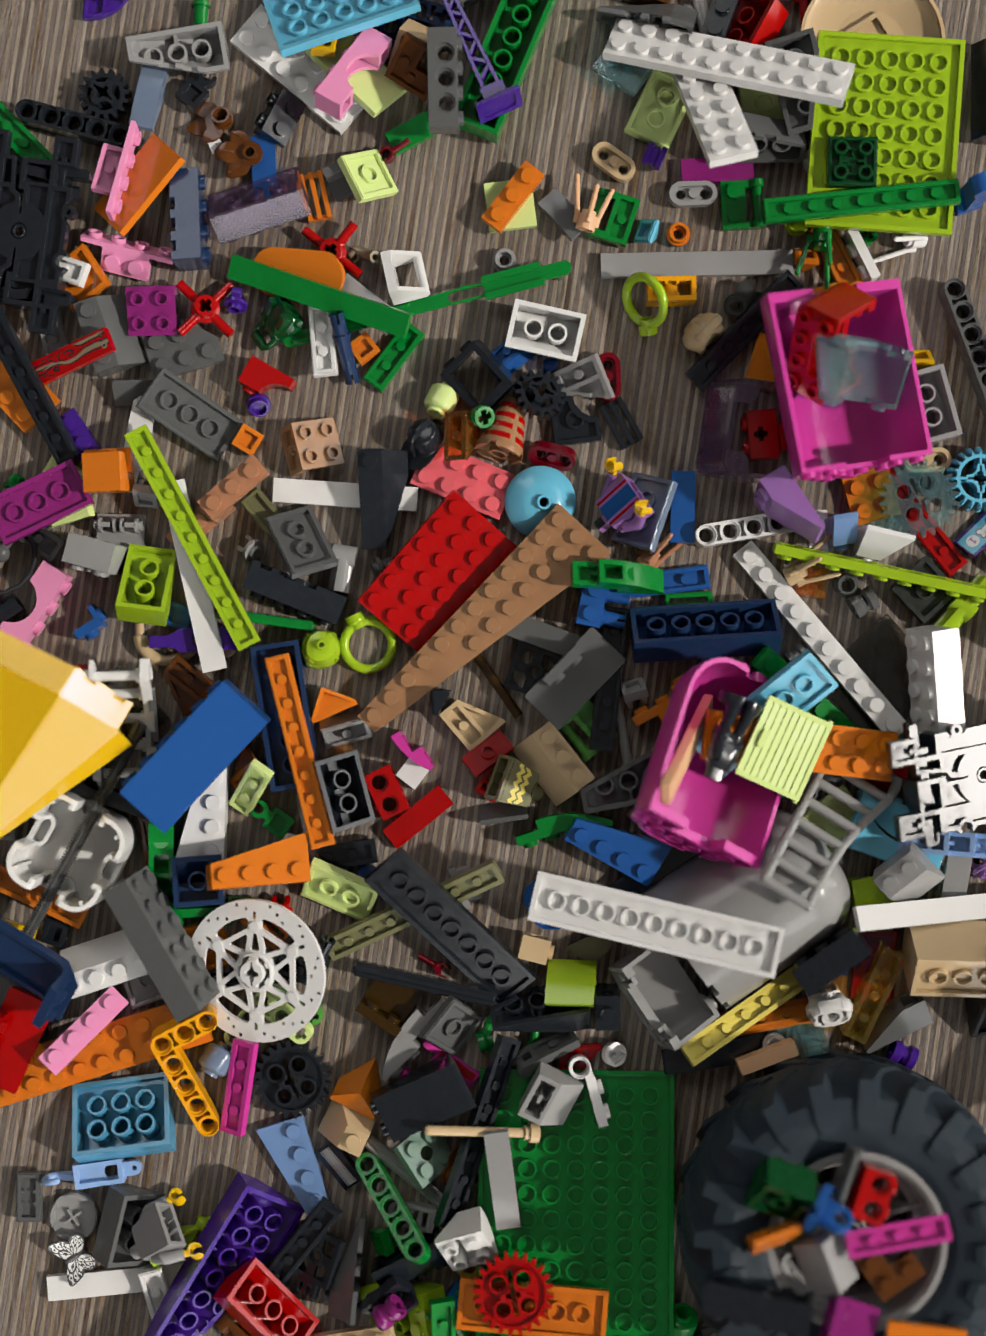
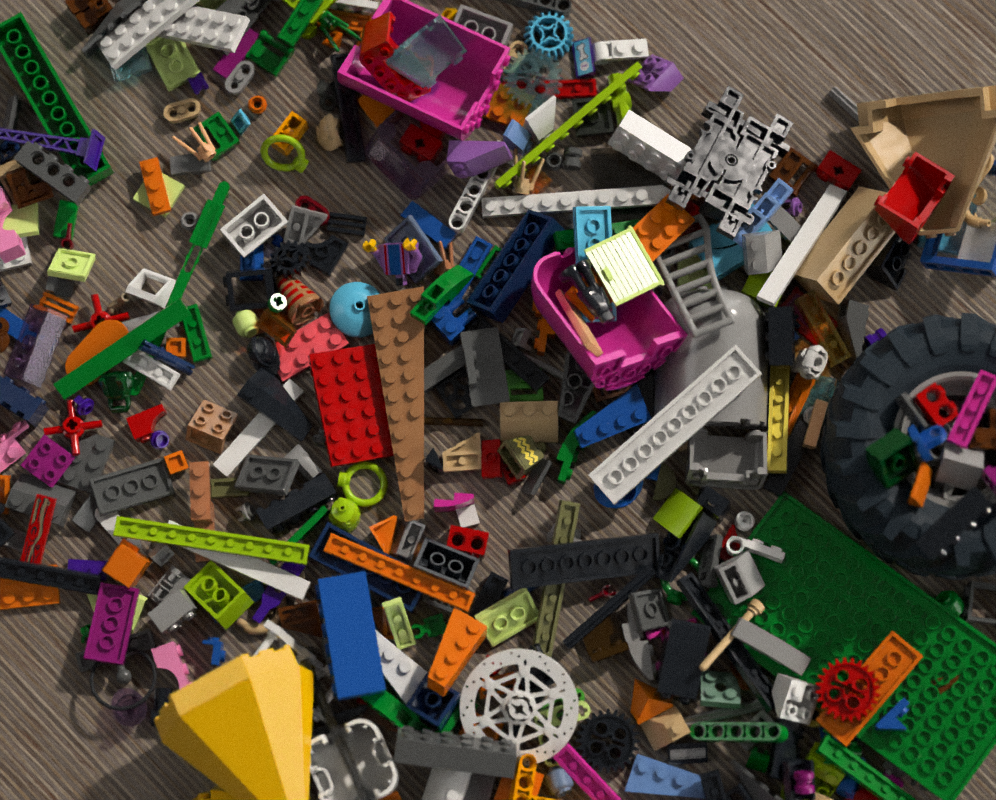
camera: 55 degrees left, 10 degrees down
red tile [382,785,454,849] -> none
tan brick [517,931,555,965] -> none
dark red plate [528,440,577,471] -> none
light grey tile [600,250,793,279] -> none

